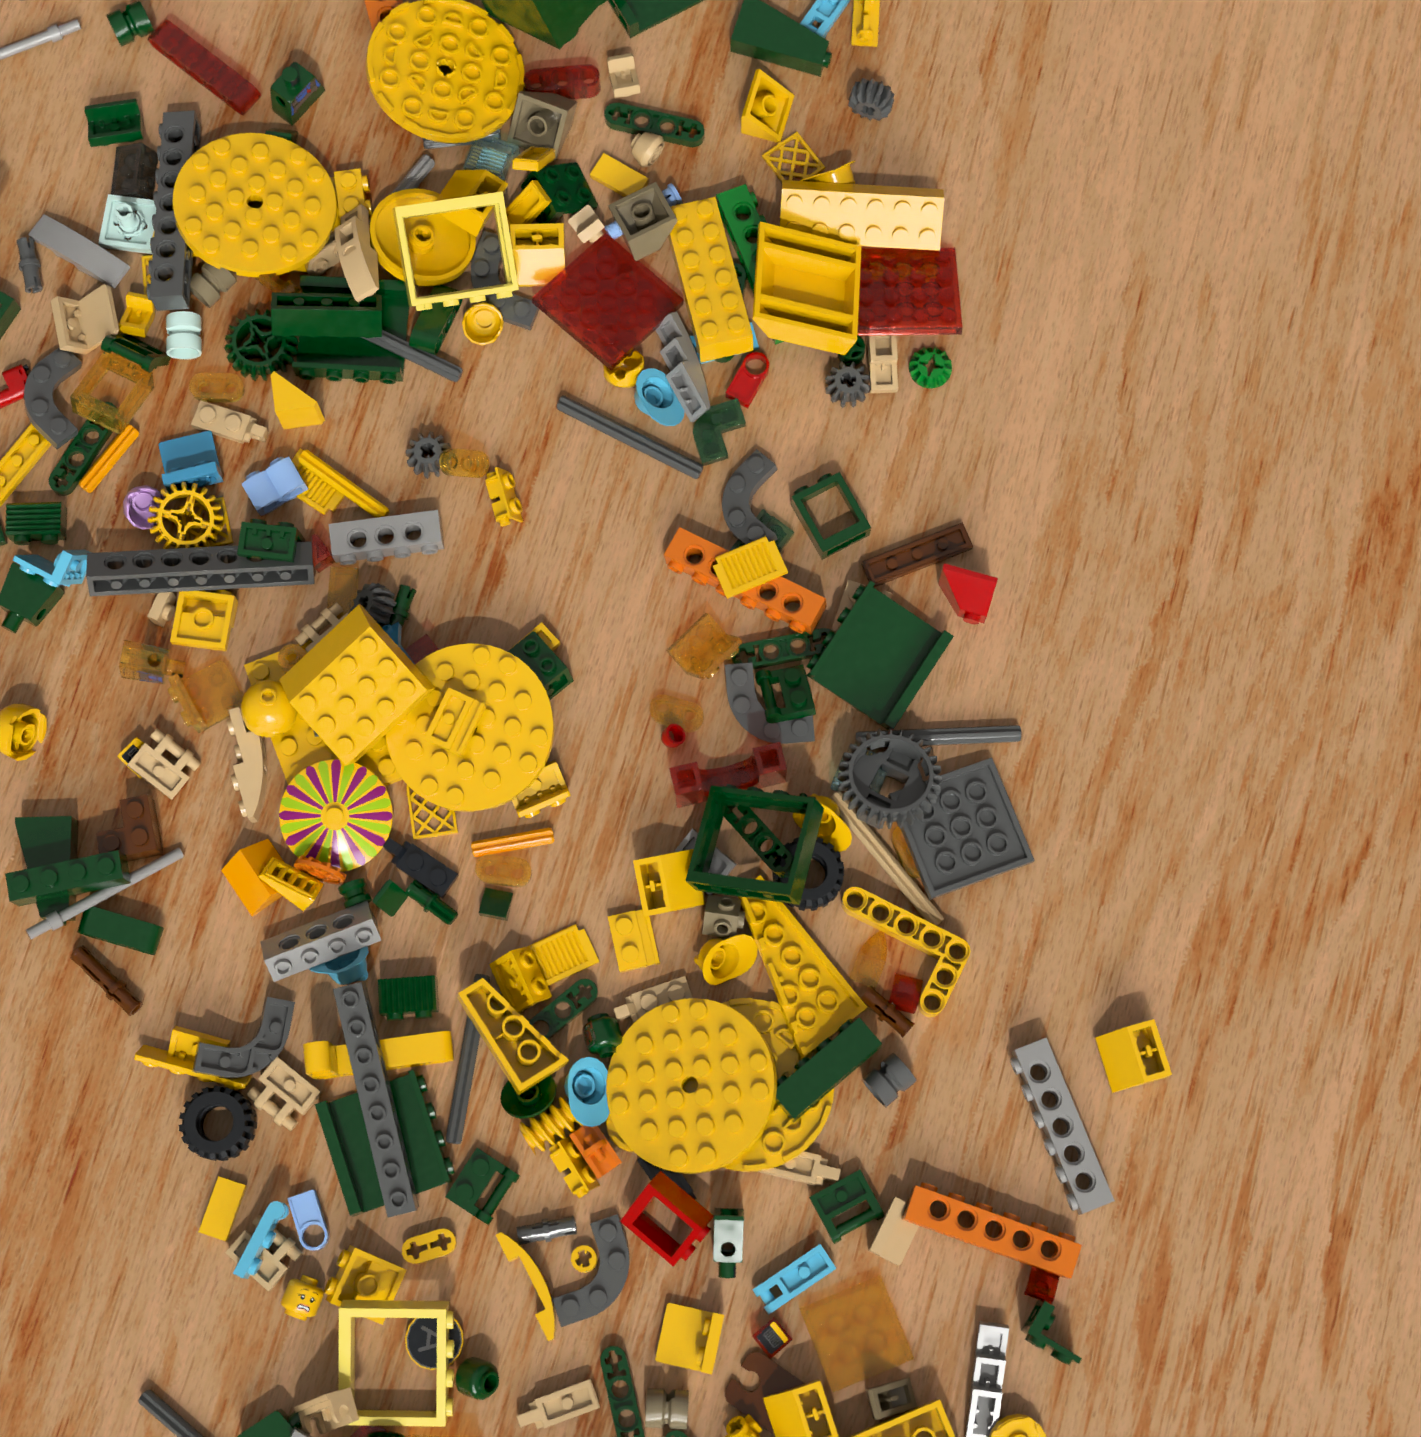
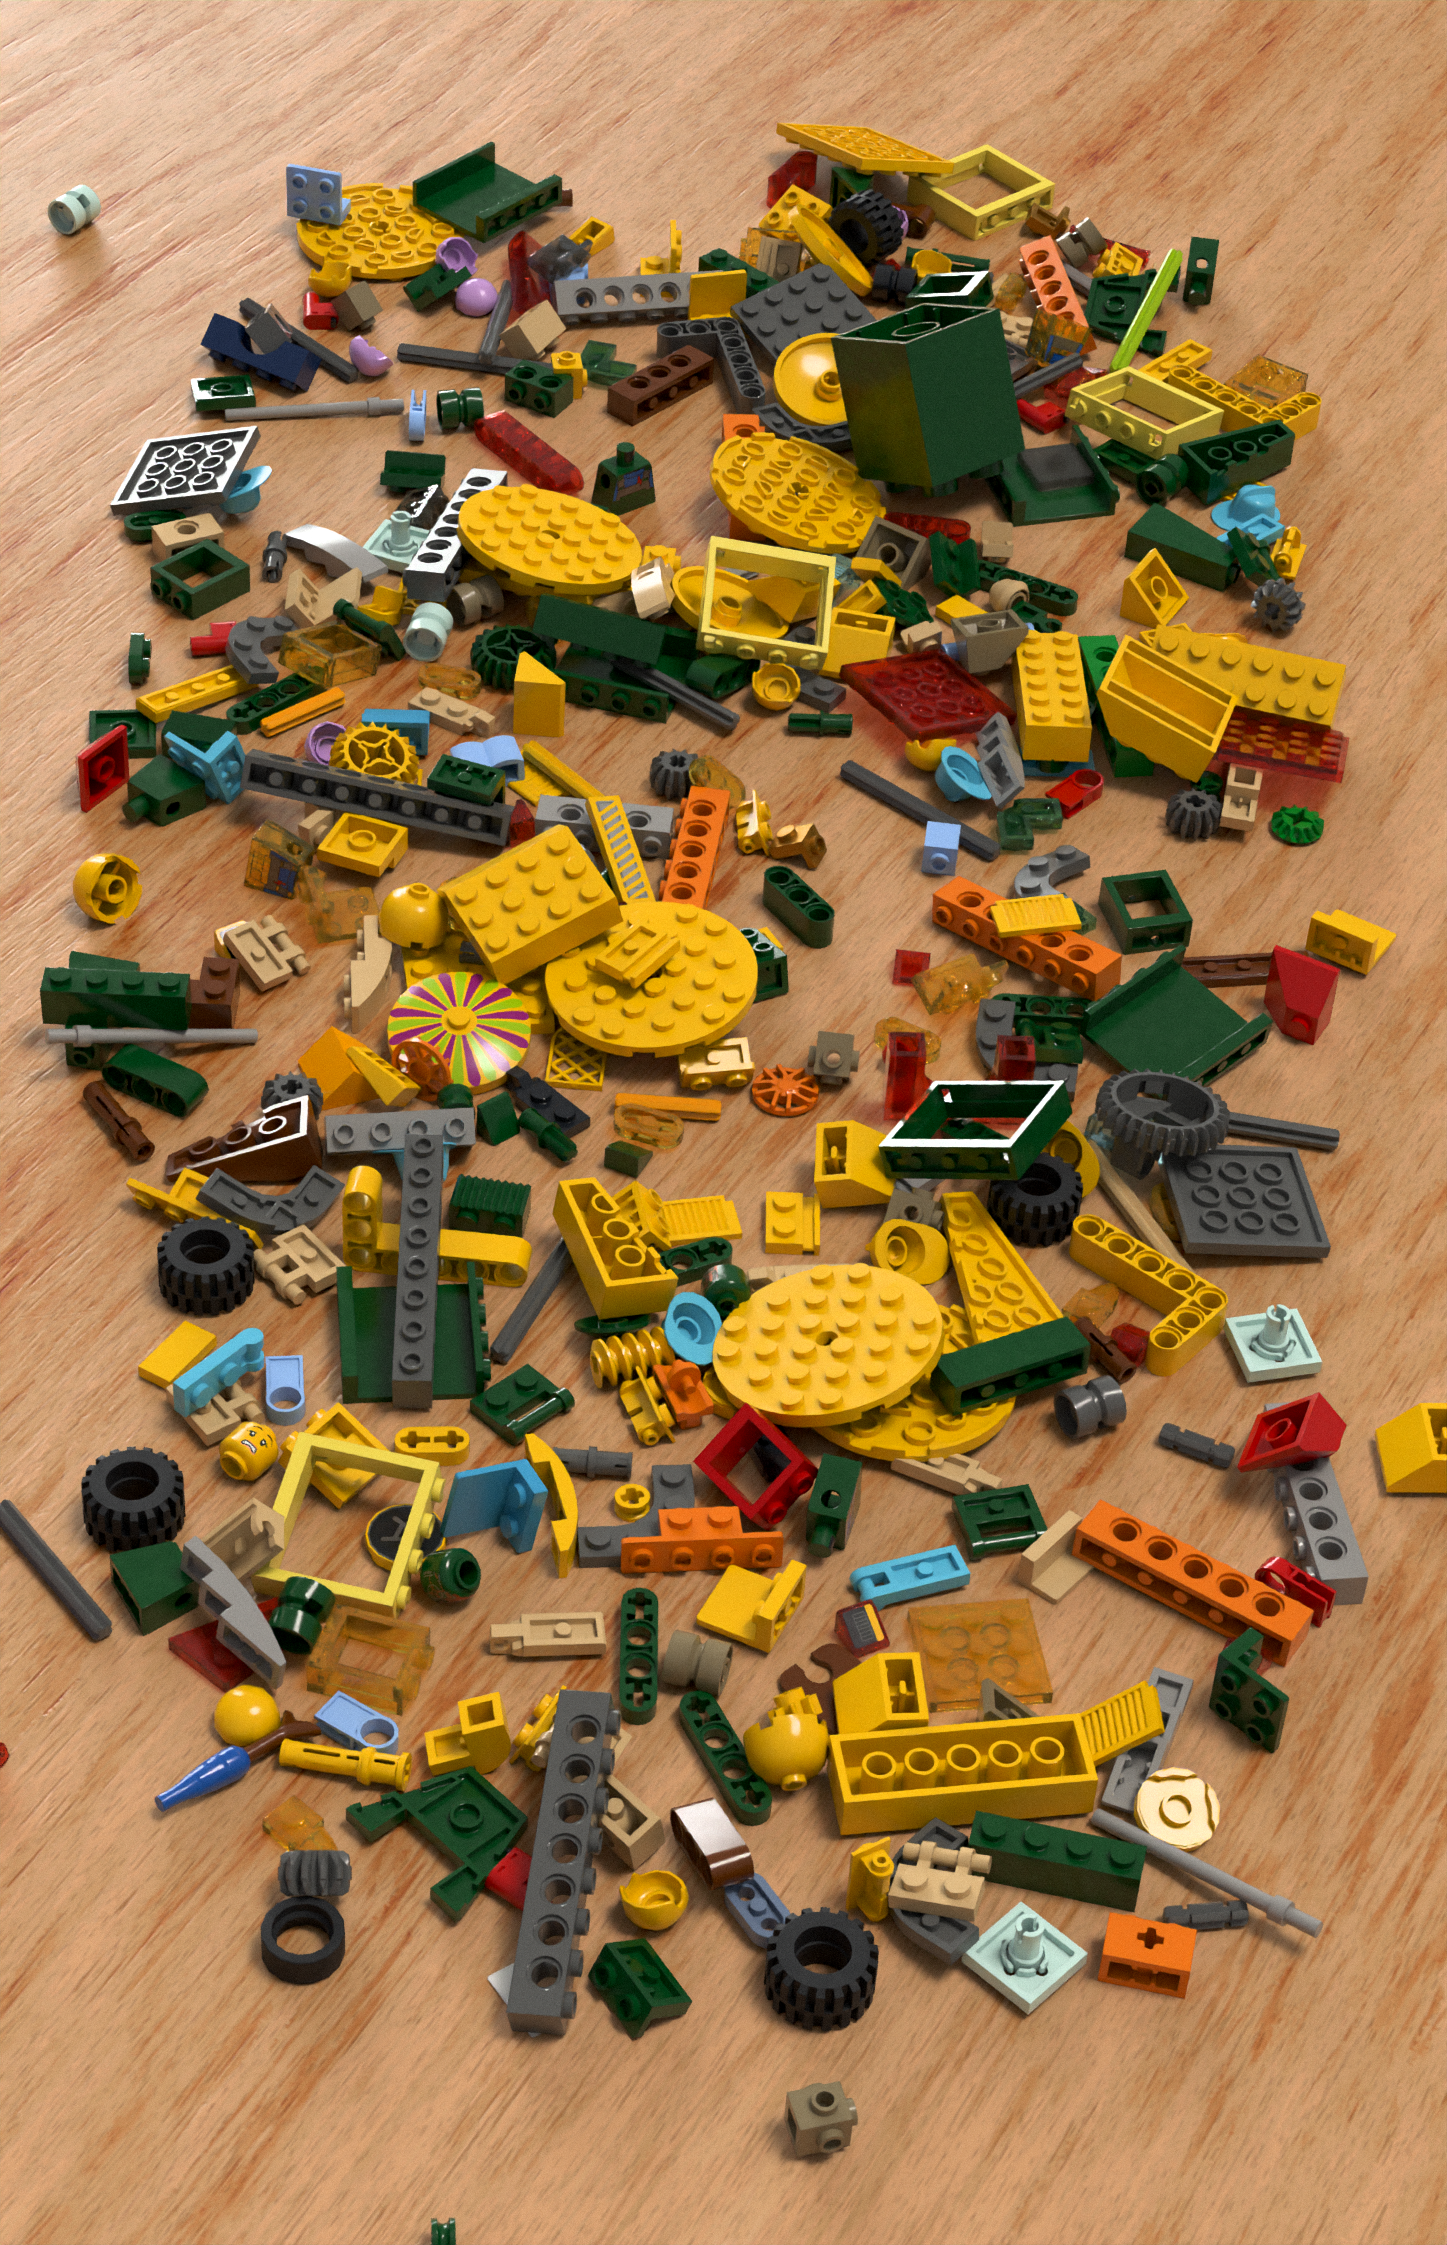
camera: 10 degrees right, 35 degrees down
none -> black tyre [81,1446,186,1552]
none -> reddish brown wedge [166,1095,323,1182]
none -> dark grey gear [261,1071,323,1120]
none -> light blue piece [409,390,426,441]
none -> dark azure bracket [440,1459,548,1553]
none -> tile [585,795,656,906]
none -> orange bracket [620,1506,784,1574]
none -> orange brick [659,786,731,910]
none -> orange wheel [752,1064,819,1116]
none -> dark green beam [762,866,835,949]
none -> pearl gold bracket [768,823,827,869]
none -> dark green axle [788,710,853,736]
none -> dark tan brick [807,1031,860,1085]
none -> clear red slope [892,949,931,987]
none -> light blue brick [921,821,961,876]
none -> dark green bracket [929,531,981,598]
none -> dark green plate [1011,600,1062,633]
none -> yellow window [1080,1680,1165,1767]
none -> dark grey axle [1158,1423,1235,1468]
none -> light aqua plate [1223,1304,1322,1383]
none -> dark green plate [1227,527,1287,587]
none -> red slope [1237,1392,1347,1473]
none -> red piece [1255,1556,1337,1628]
none -> yellow bracket [1305,910,1396,975]

